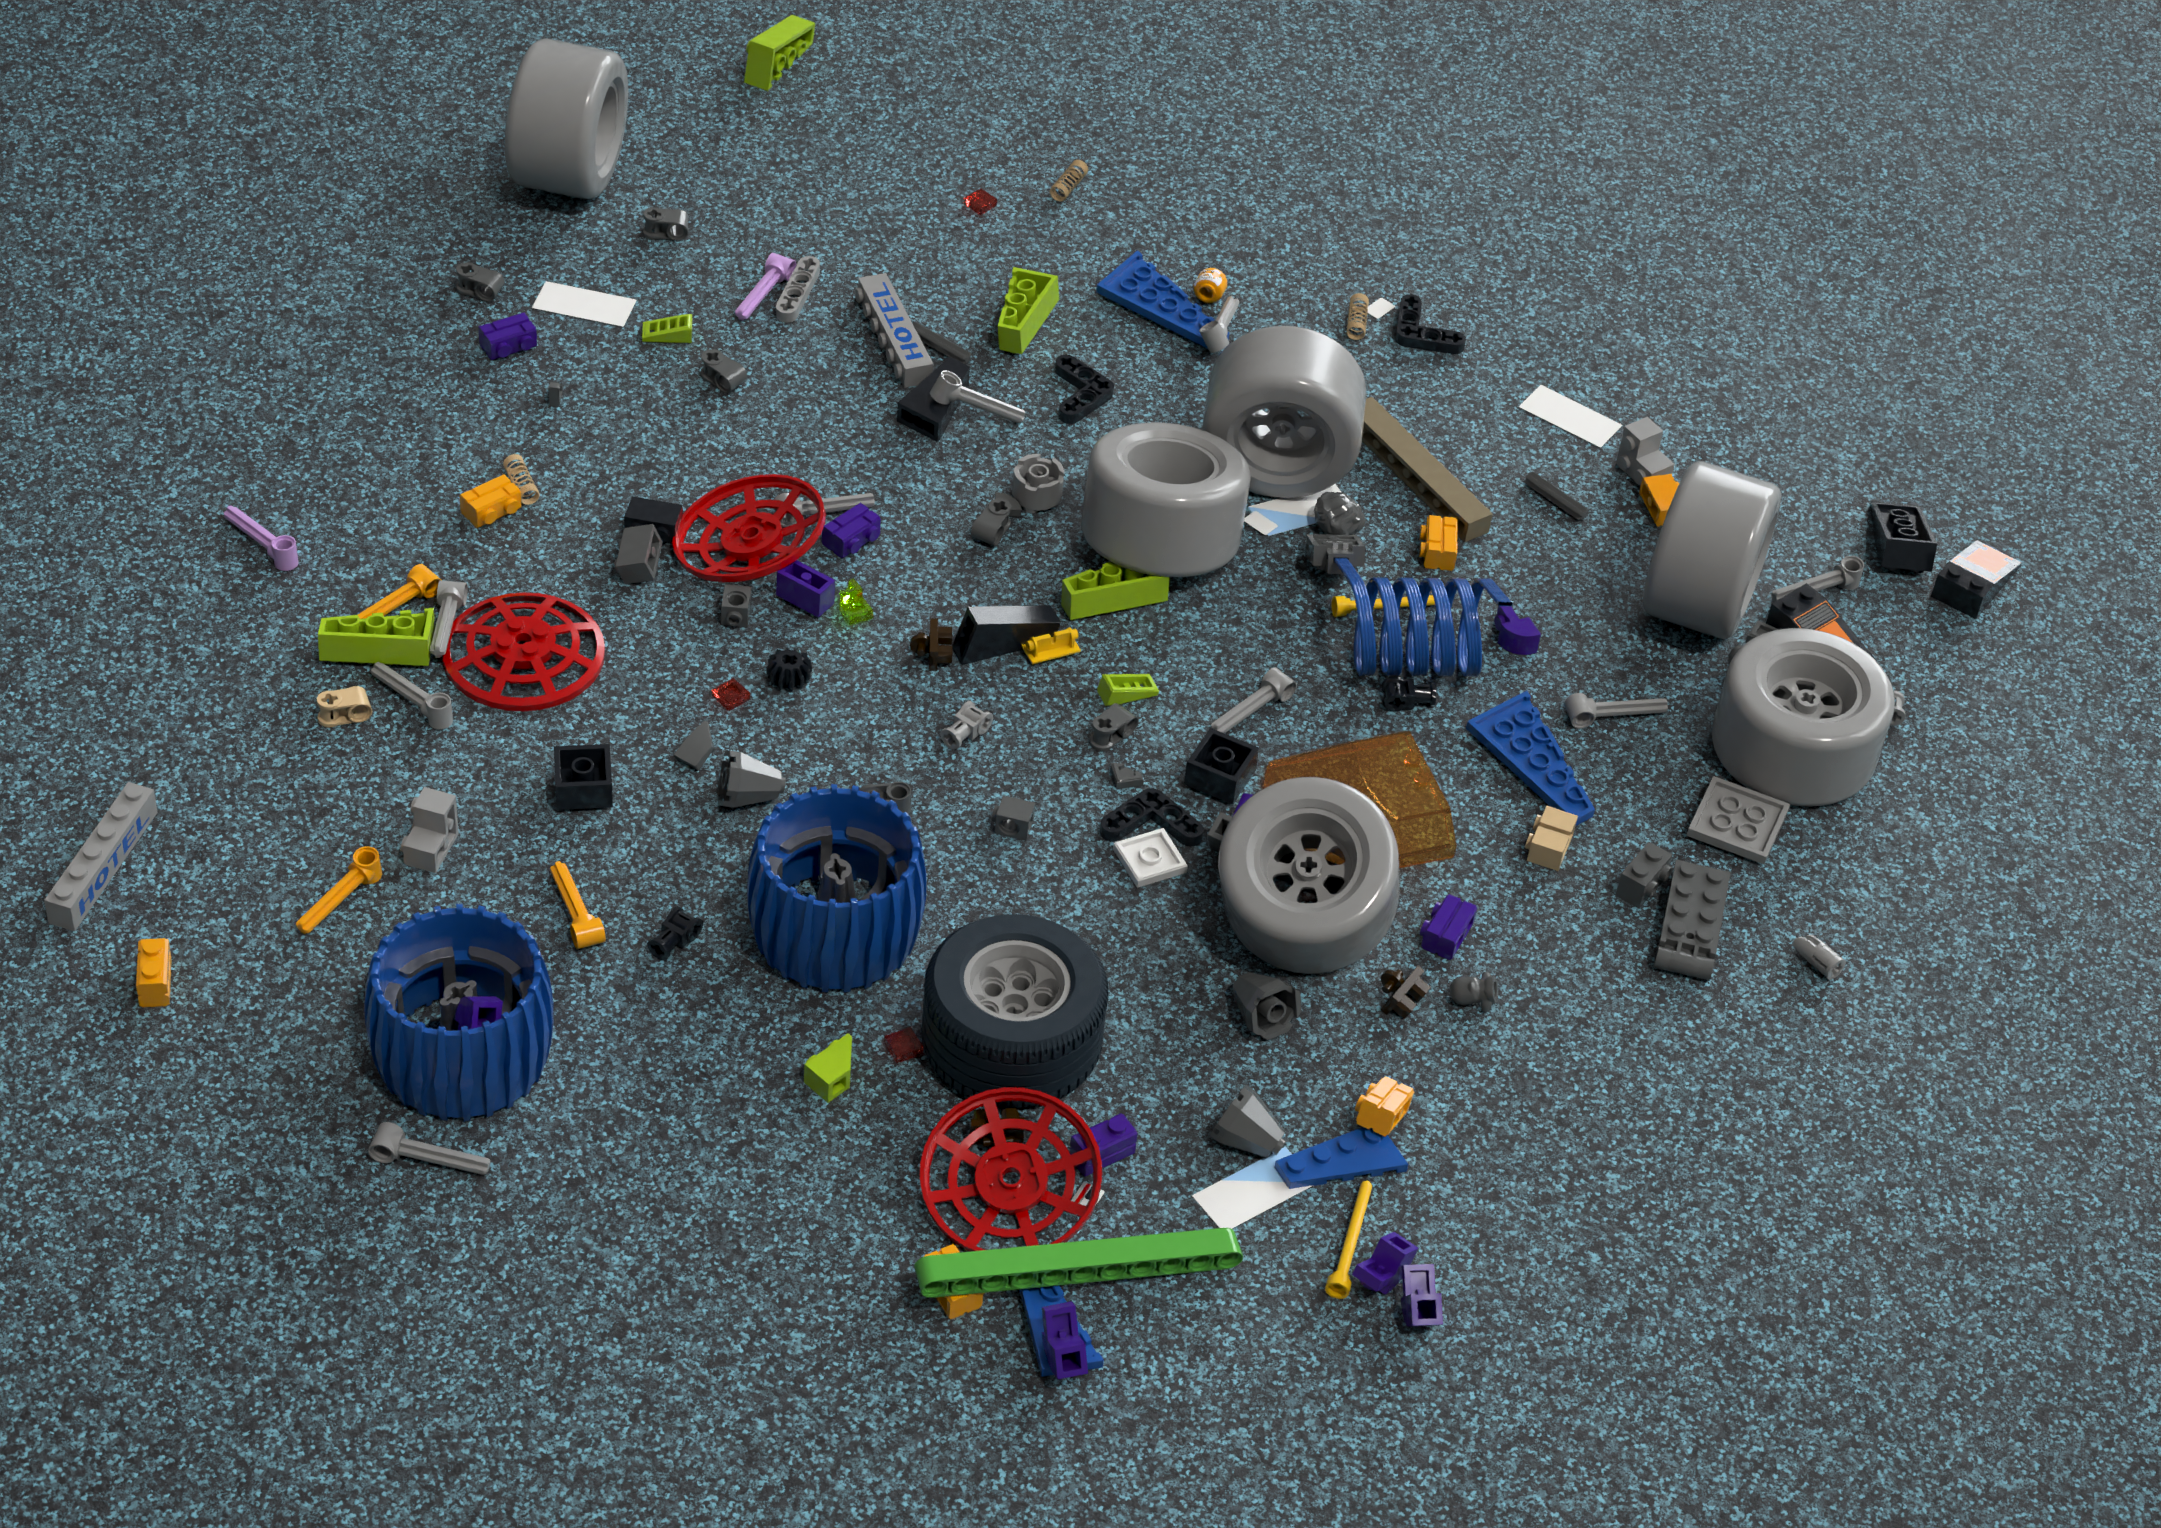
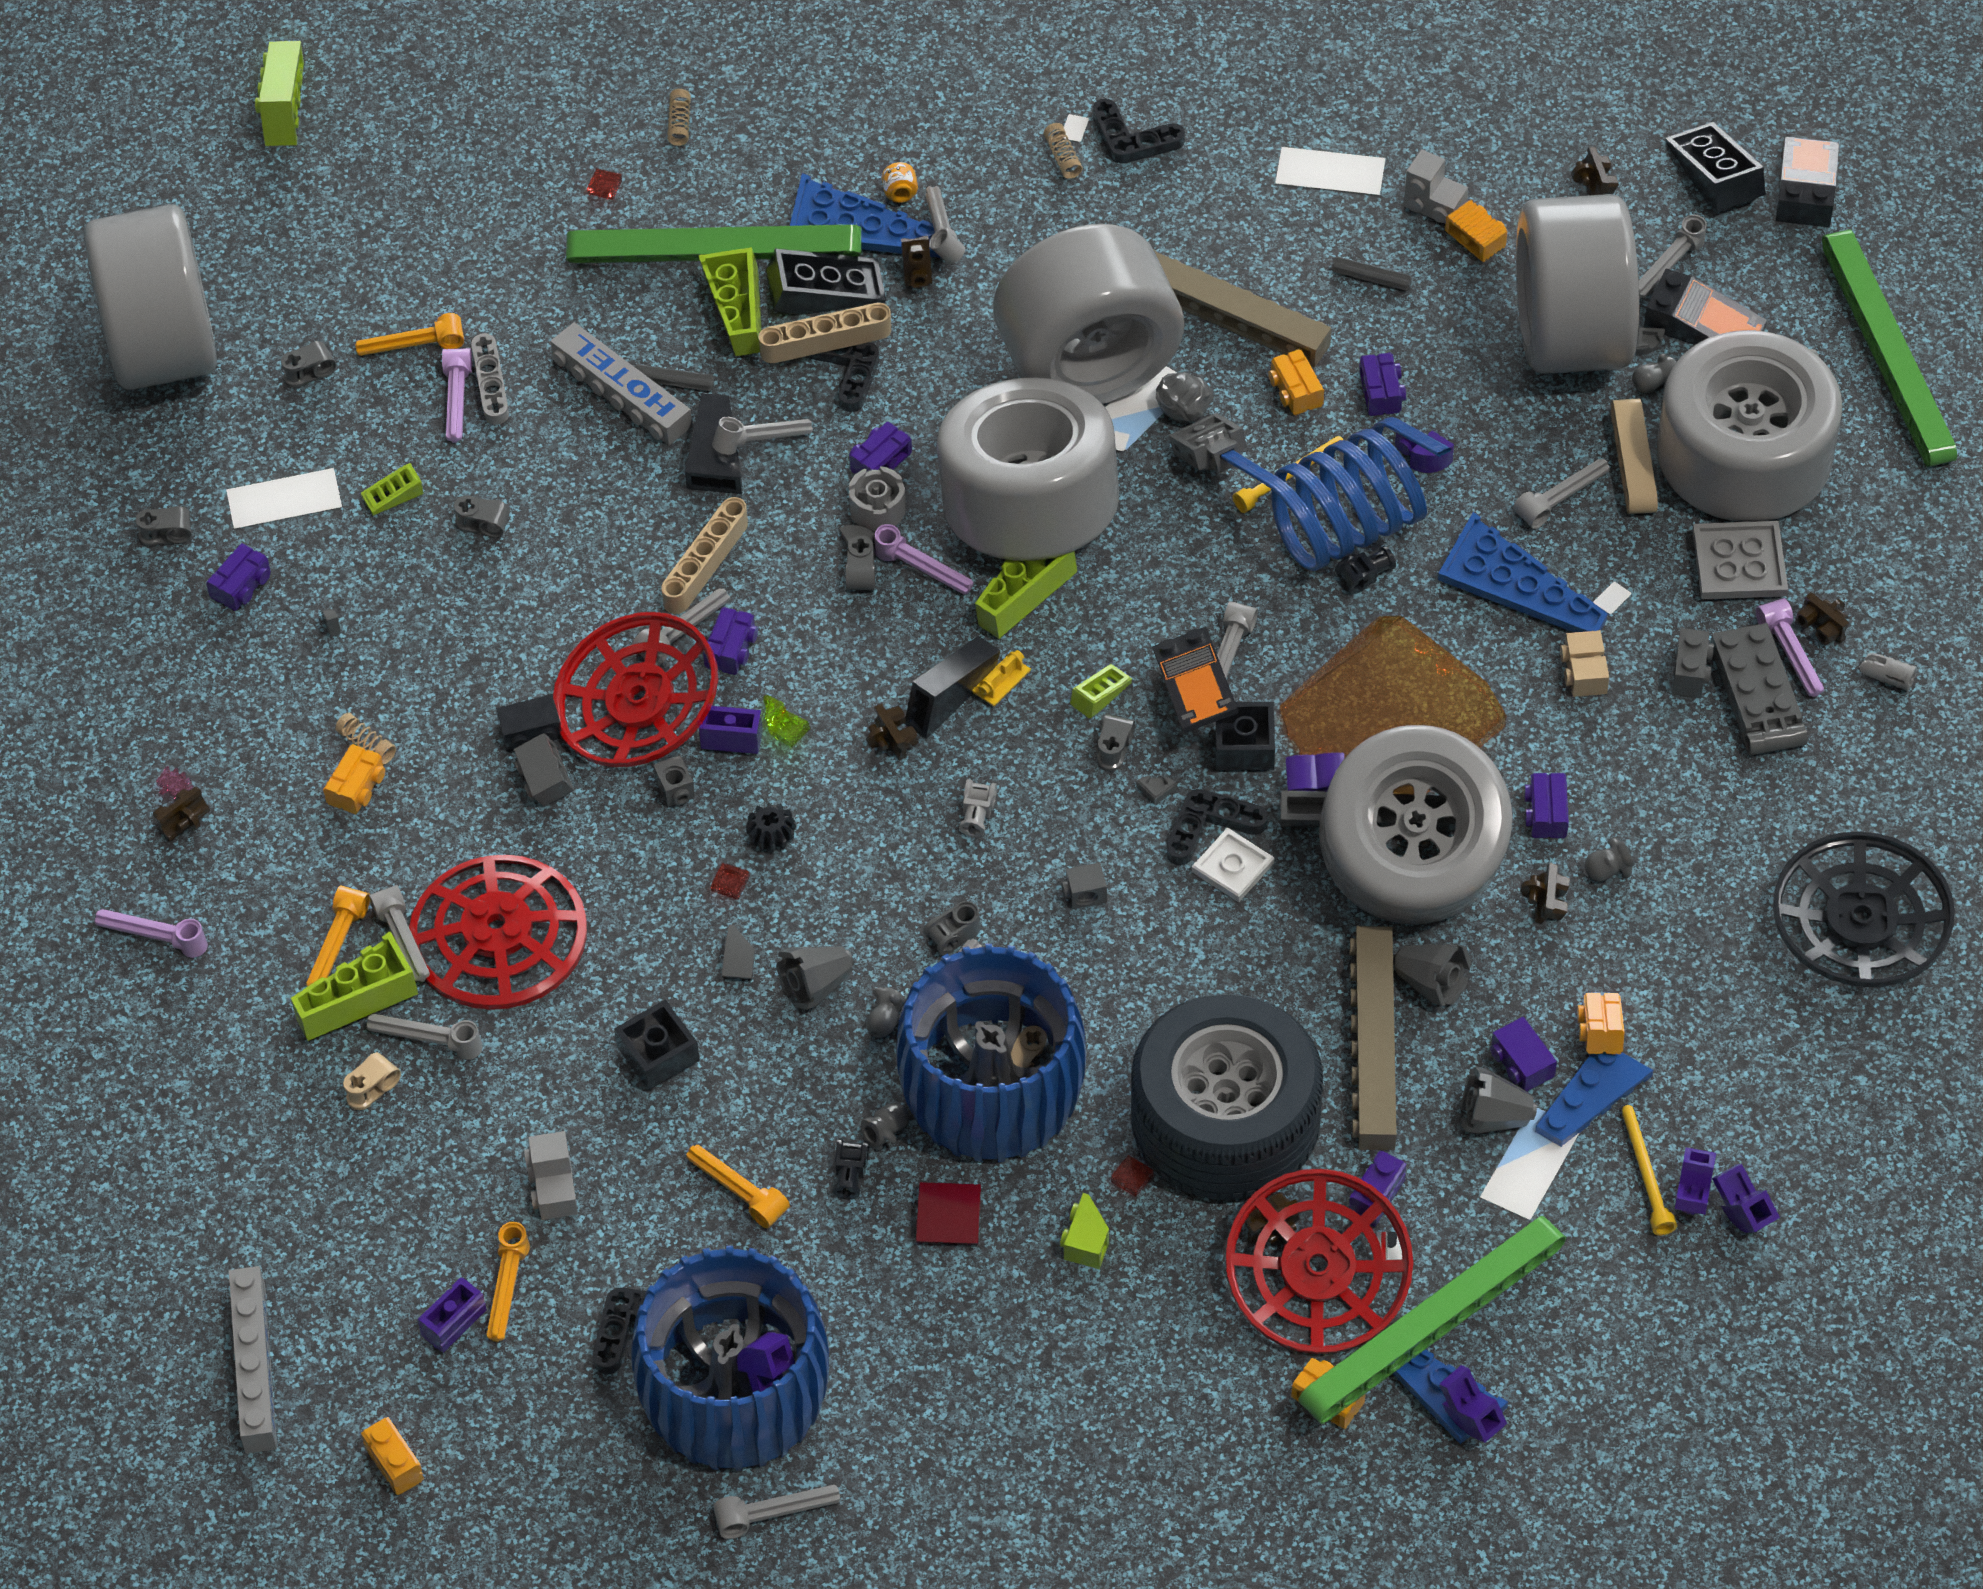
camera: 20 degrees left, 10 degrees up
none -> dark brown hips [153,786,211,841]
none -> clear pink piece [156,766,193,799]
none -> light orange axle [355,313,464,356]
none -> dark purple brick [417,1277,487,1353]
none -> bright green beam [566,225,861,263]
none -> tan beam [662,497,748,614]
none -> tan beam [759,303,892,363]
none -> black slope [766,248,886,314]
none -> dark purple brick [849,421,912,474]
none -> dark grey animal [861,1103,909,1150]
none -> lavender axle [875,524,973,594]
none -> dark brown hips [901,236,933,288]
none -> dark red slope [916,1182,981,1245]
none -> slope [1152,626,1239,733]
none -> dark tan brick [1350,926,1397,1150]
none -> dark purple brick [1359,352,1406,416]
none -> dark purple brick [1490,1017,1557,1091]
none -> dark brown hips [1571,147,1619,195]
none -> white sticker [1593,582,1631,614]
none -> tan beam [1611,399,1658,514]
none -> lavender axle [1756,598,1824,697]
none -> black dish [1773,831,1955,987]
none -> dark brown hips [1796,592,1849,645]
none -> bright green beam [1822,229,1957,467]

